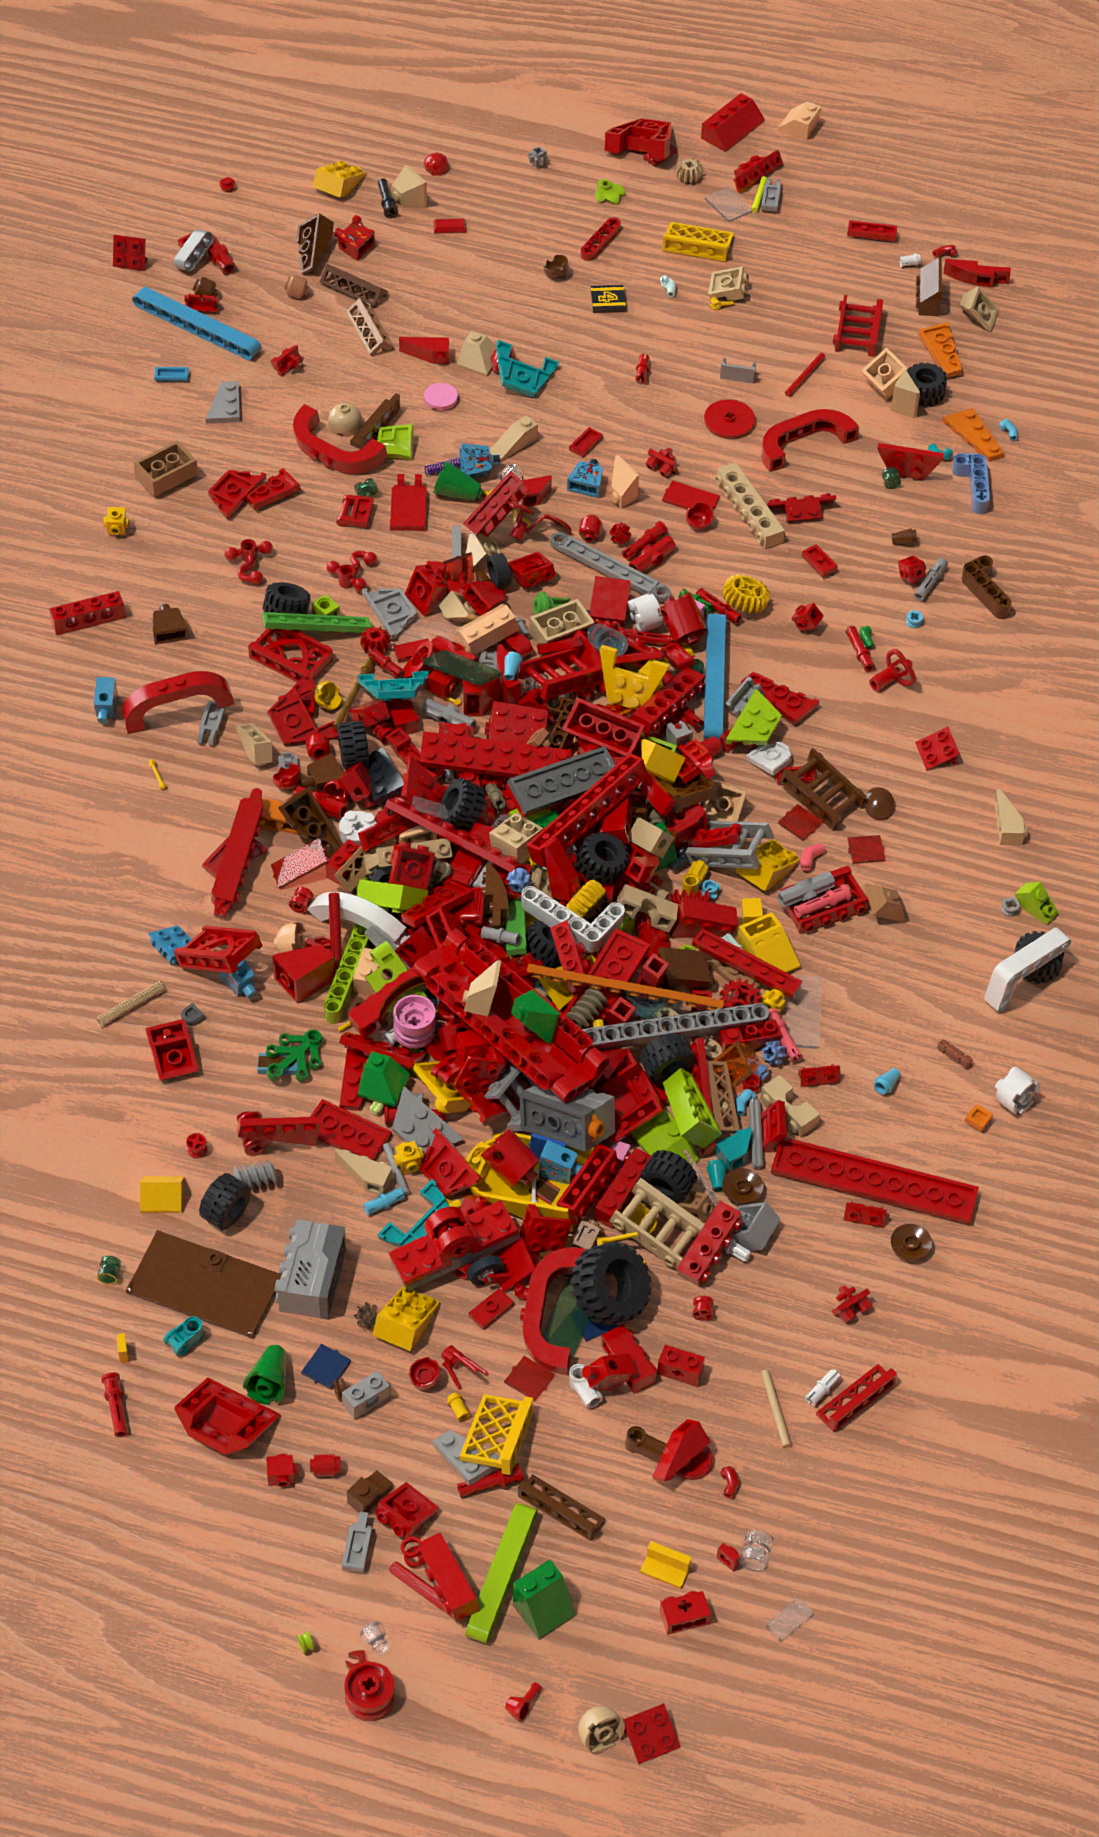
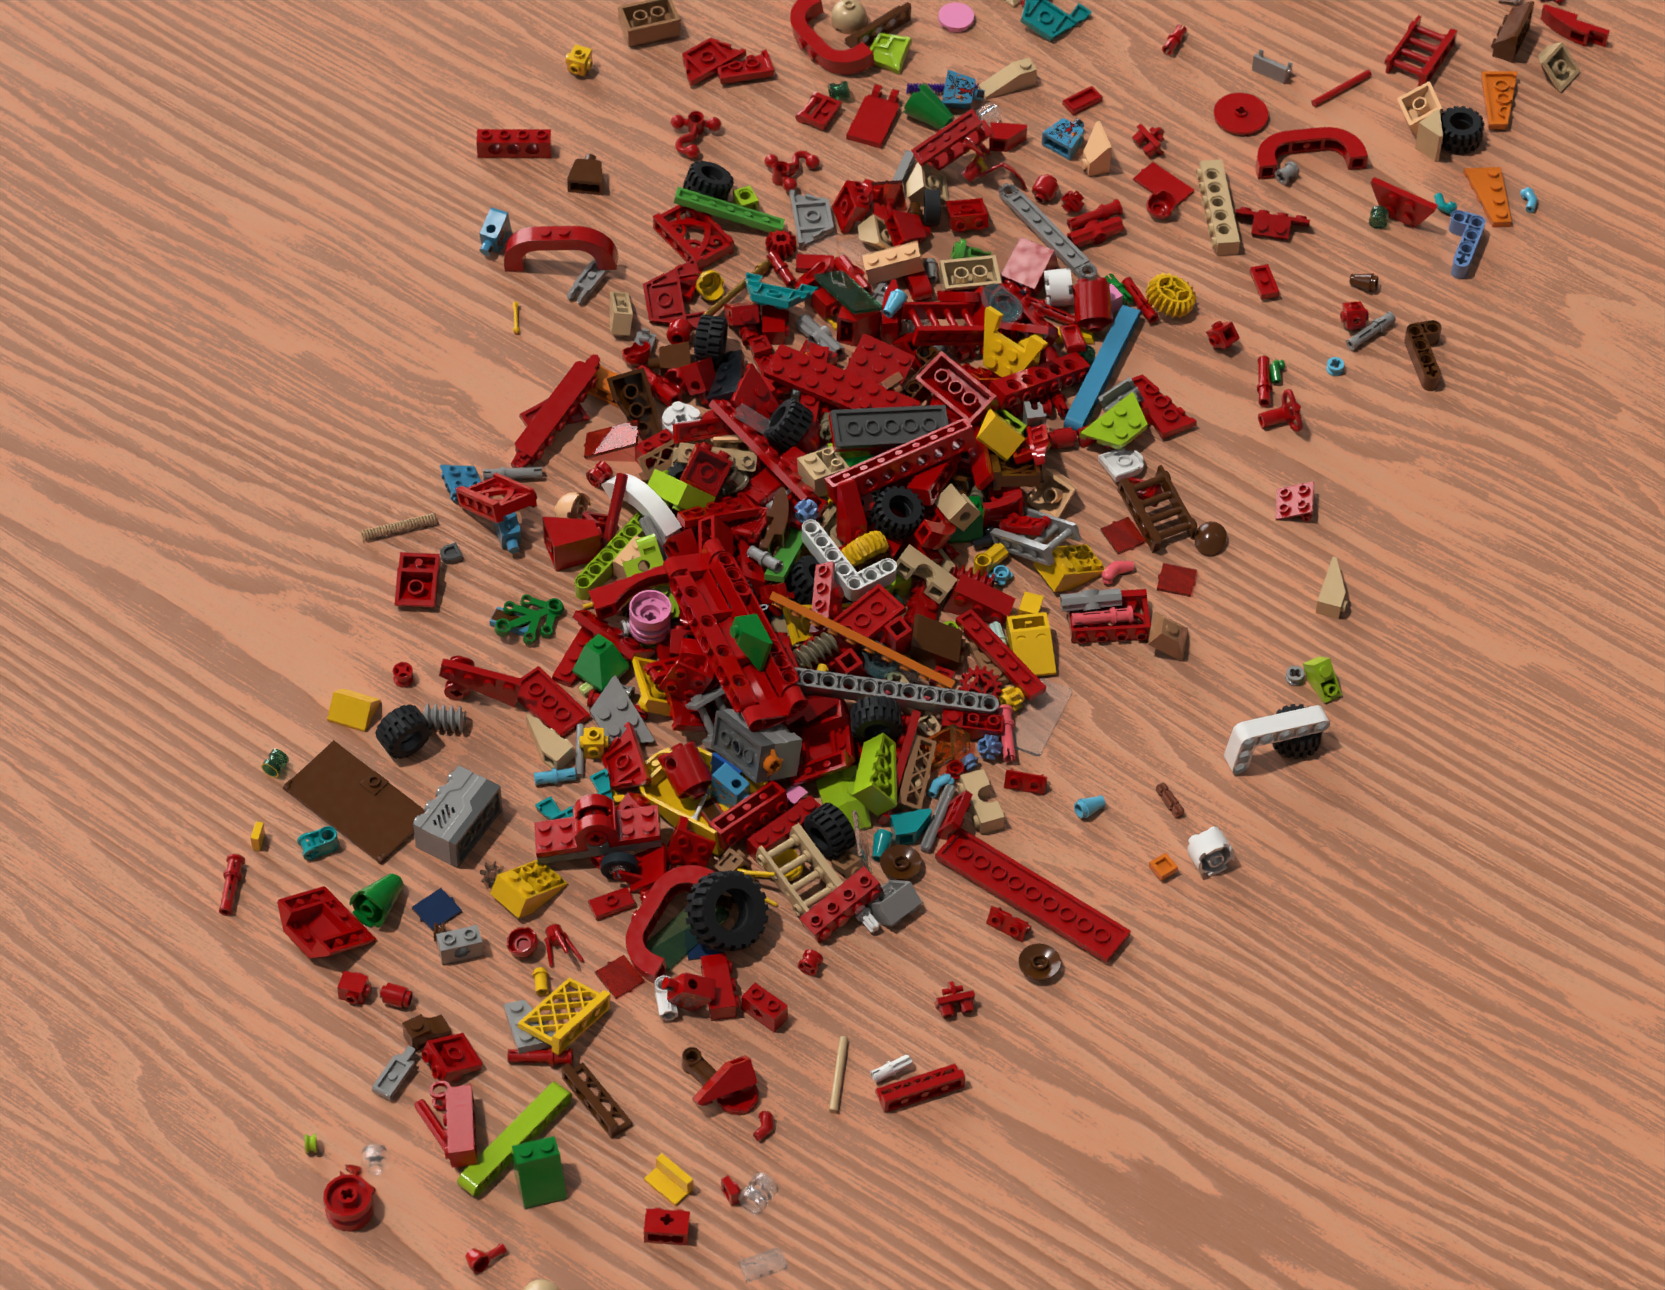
camera: 20 degrees right, 0 degrees up
tan slope [462,960,501,1016] -> none
none -> light grey pin [483,466,542,481]
none -> light grey bush [1275,161,1299,185]

